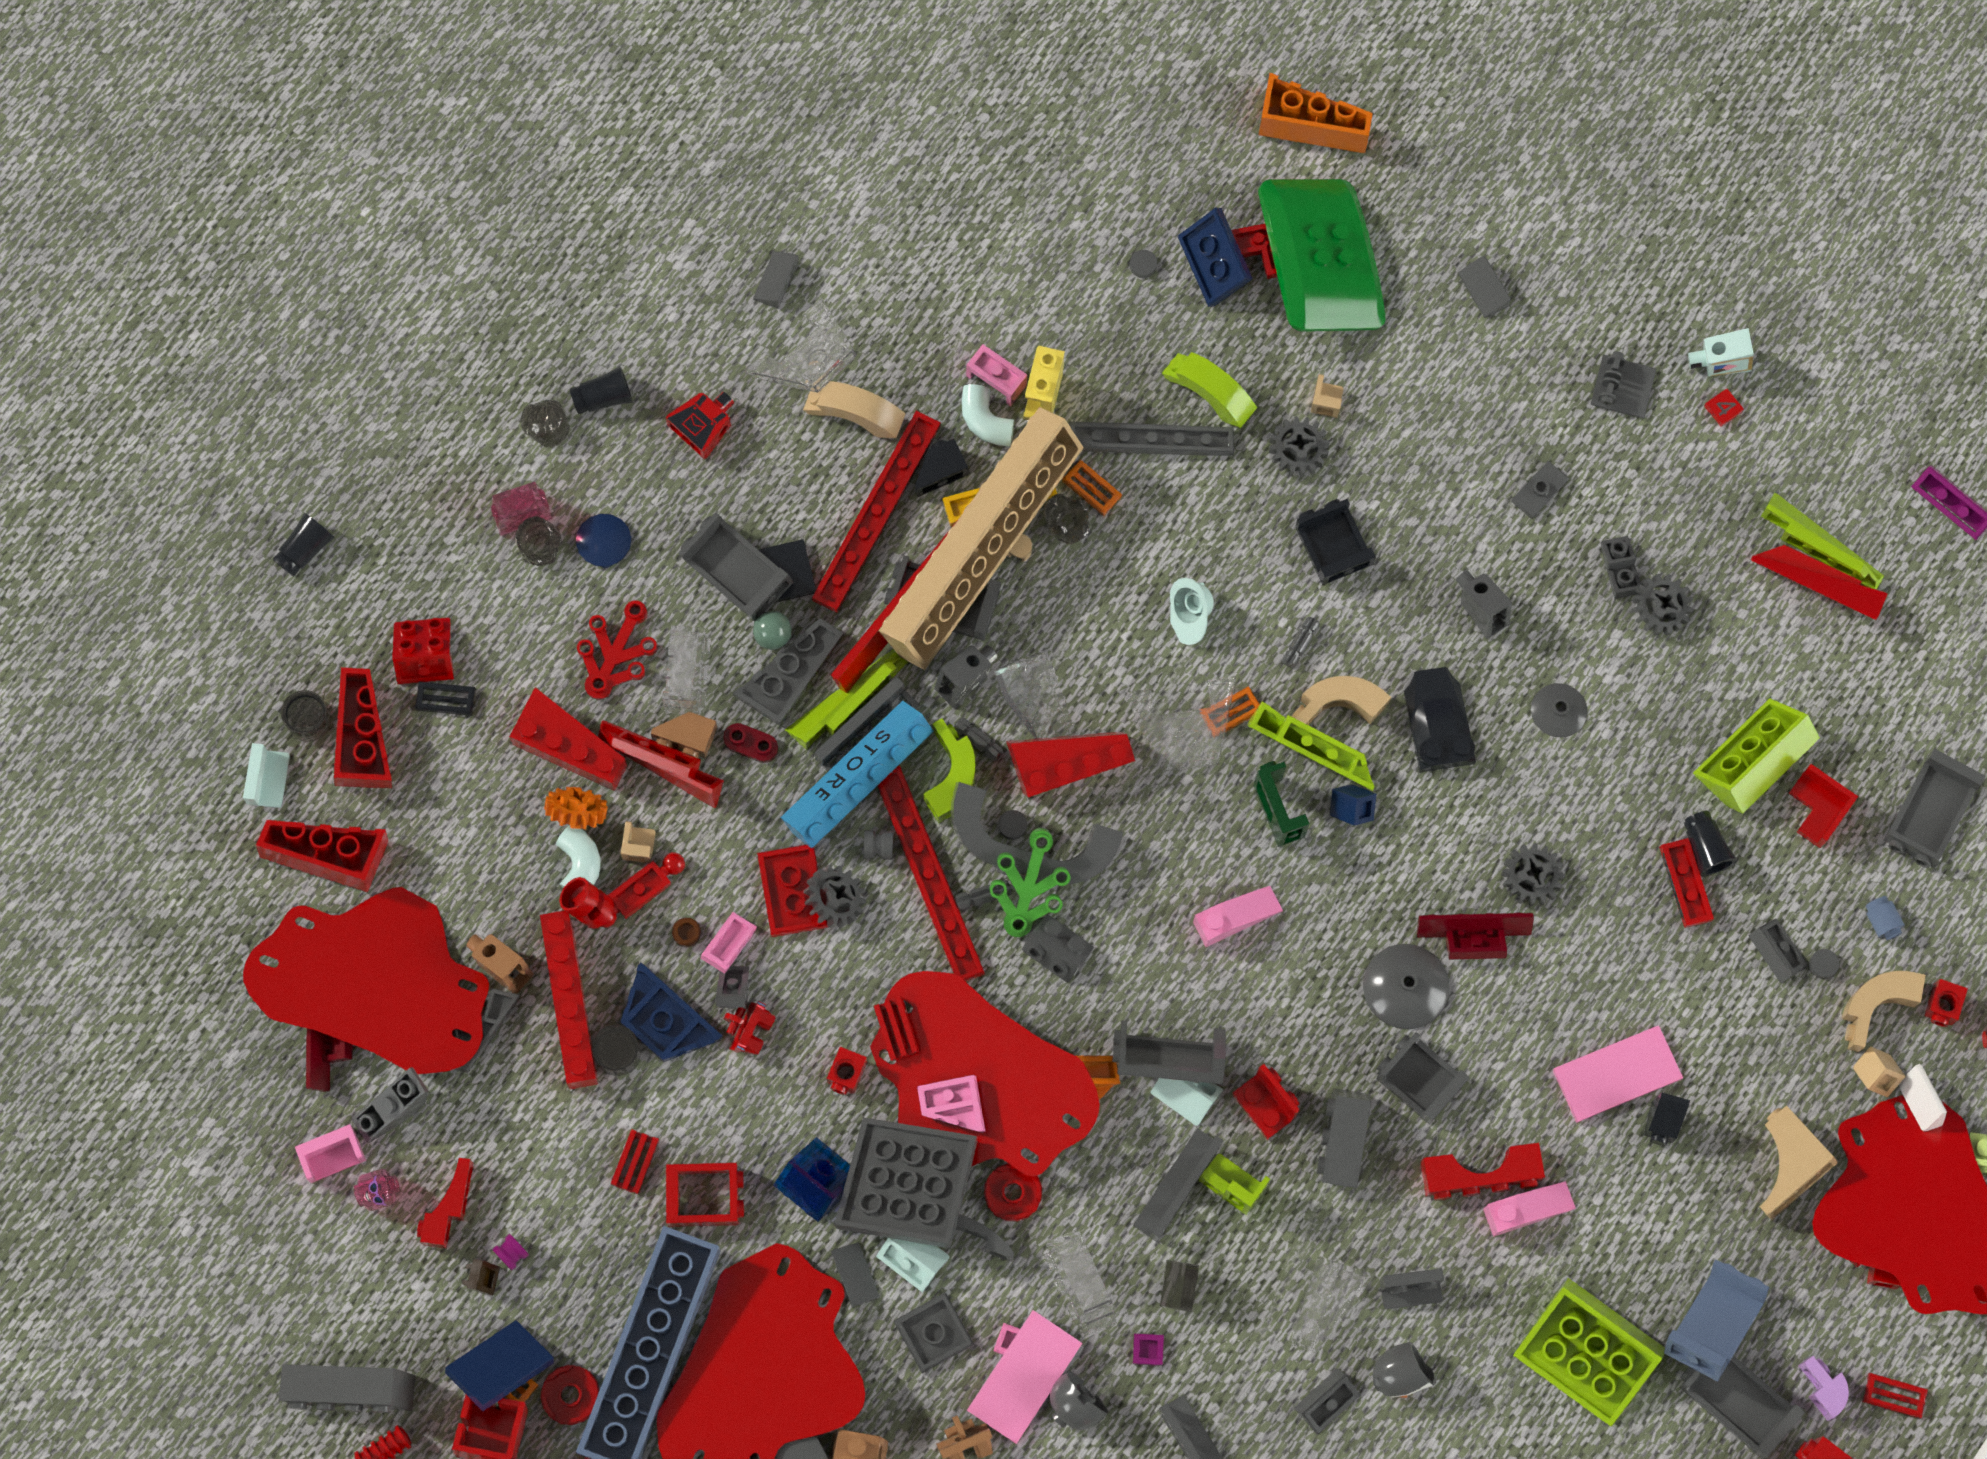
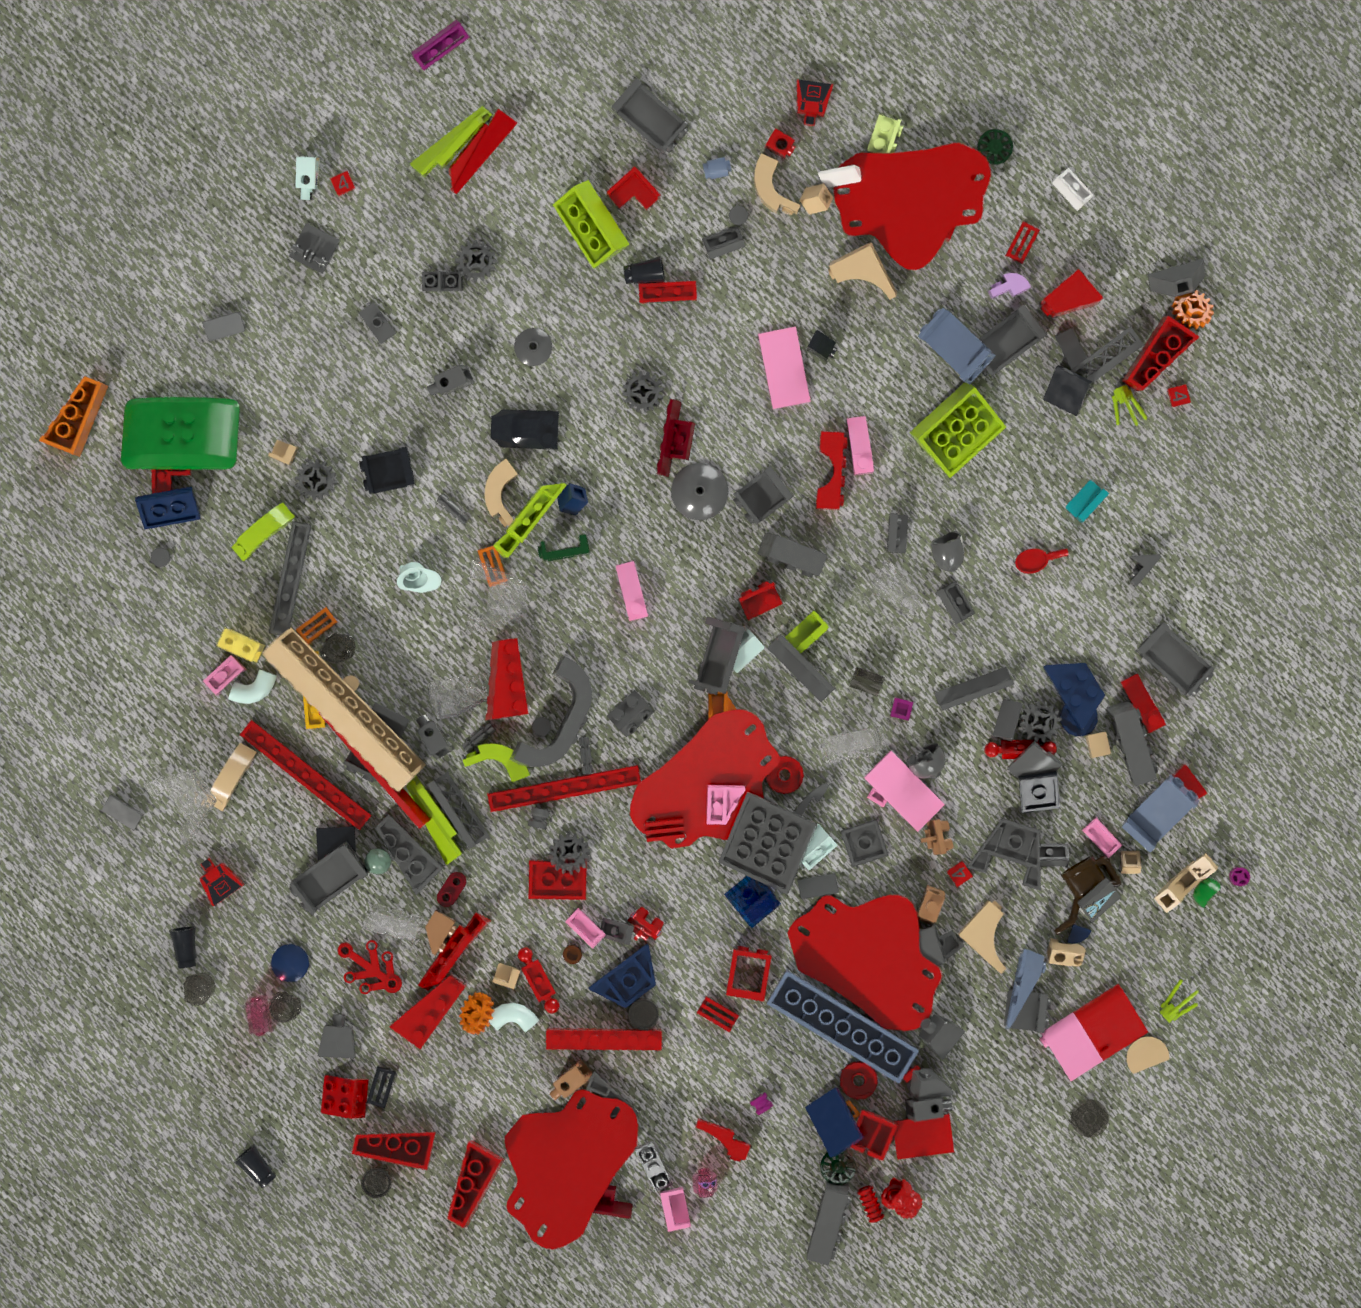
camera: 75 degrees left, 15 degrees up
light aqua panel [243,743,290,808] -> none
dark brown tile [462,1259,500,1296] -> none
red wheel [559,877,614,929] -> none
dark azure brick [780,701,934,848] -> none
red brick [826,1047,867,1095] -> none
black slope [915,439,968,497] -> none
bright green plant [989,828,1070,937] -> none
none -> dark grey torso [318,1014,356,1059]
none -> dark green wheel [820,1151,856,1185]

